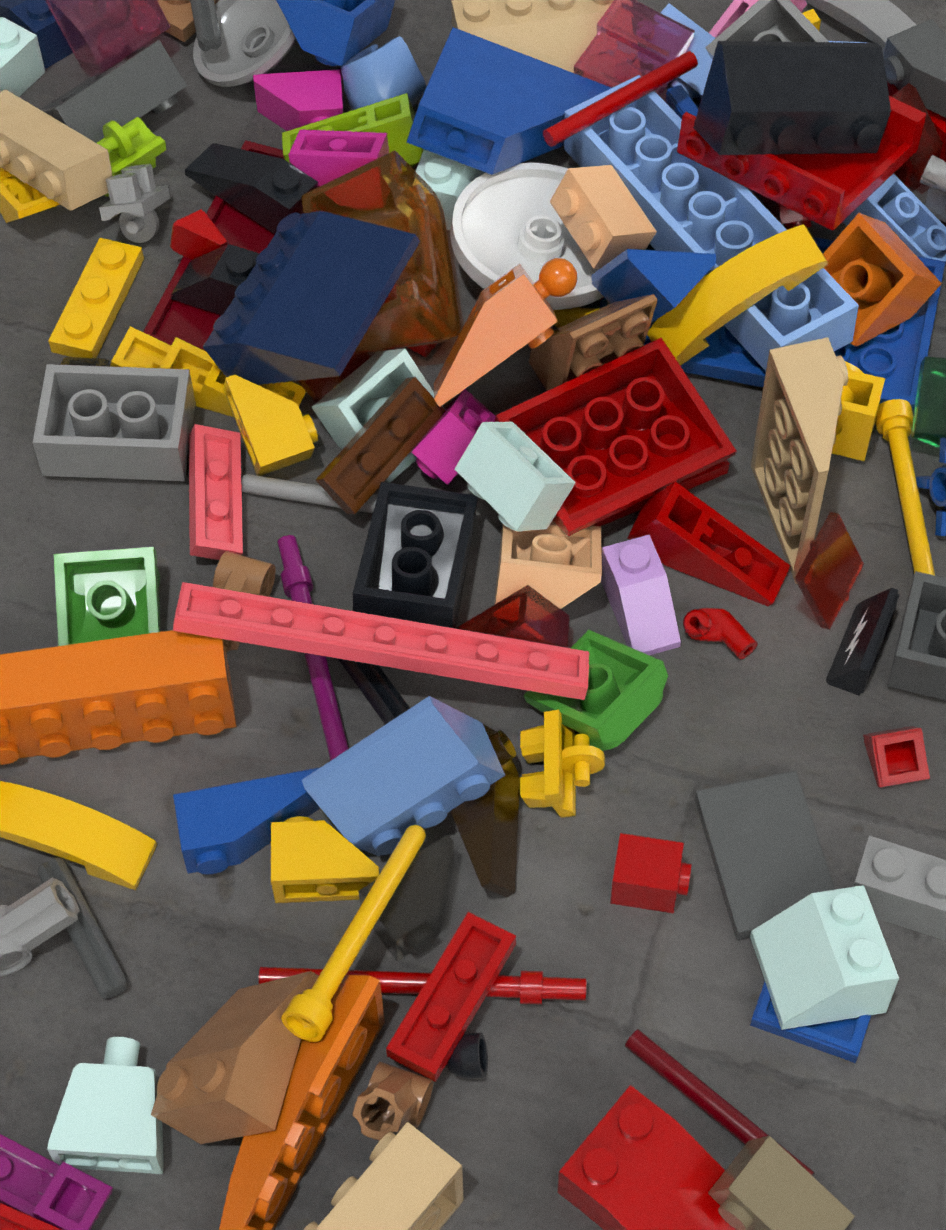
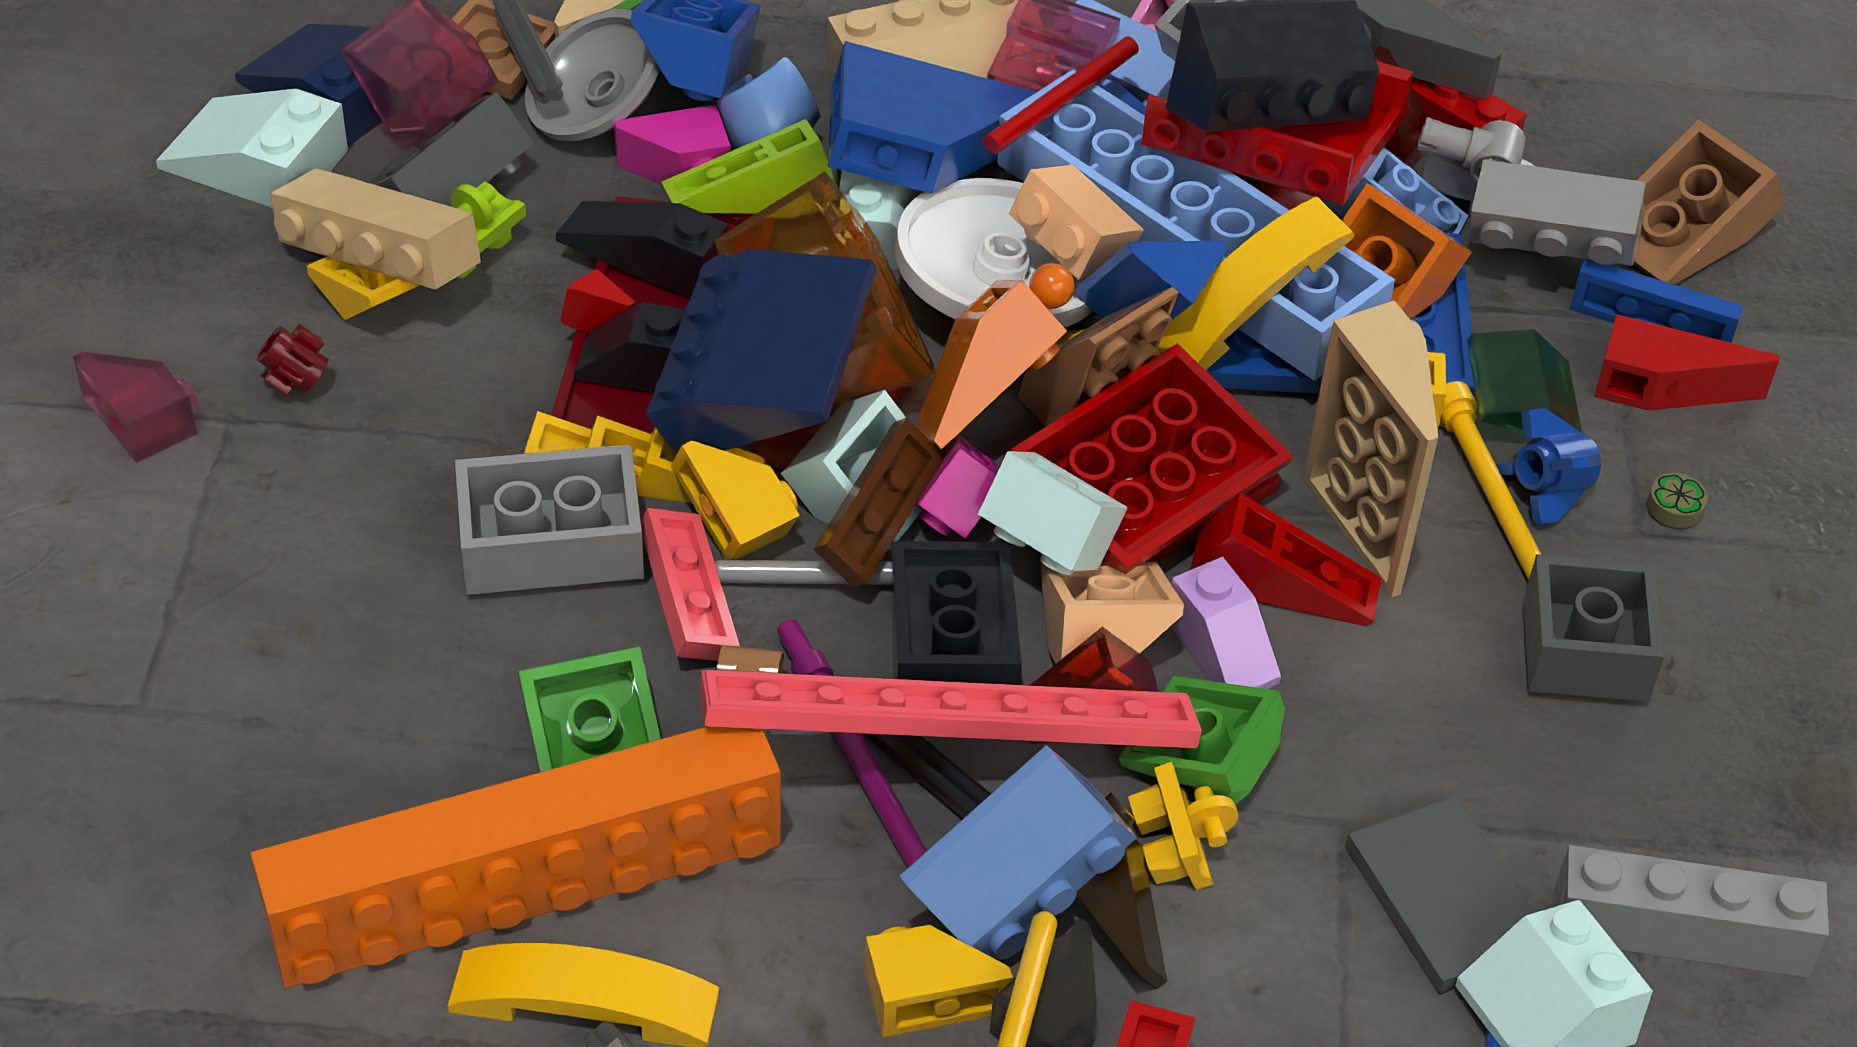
camera: 15 degrees left, 10 degrees down
yellow plate [48,238,144,363] -> none
light grey hips [99,164,170,243] -> none
blue slope [173,768,320,875] -> none
dark pink slope [288,129,393,206] -> none
red brick [610,833,692,913] -> none
red arm [683,608,758,659] -> none
clear red piece [795,512,864,630] -> none
black slope [826,588,900,696] -> none
red slope [863,726,930,787] -> none

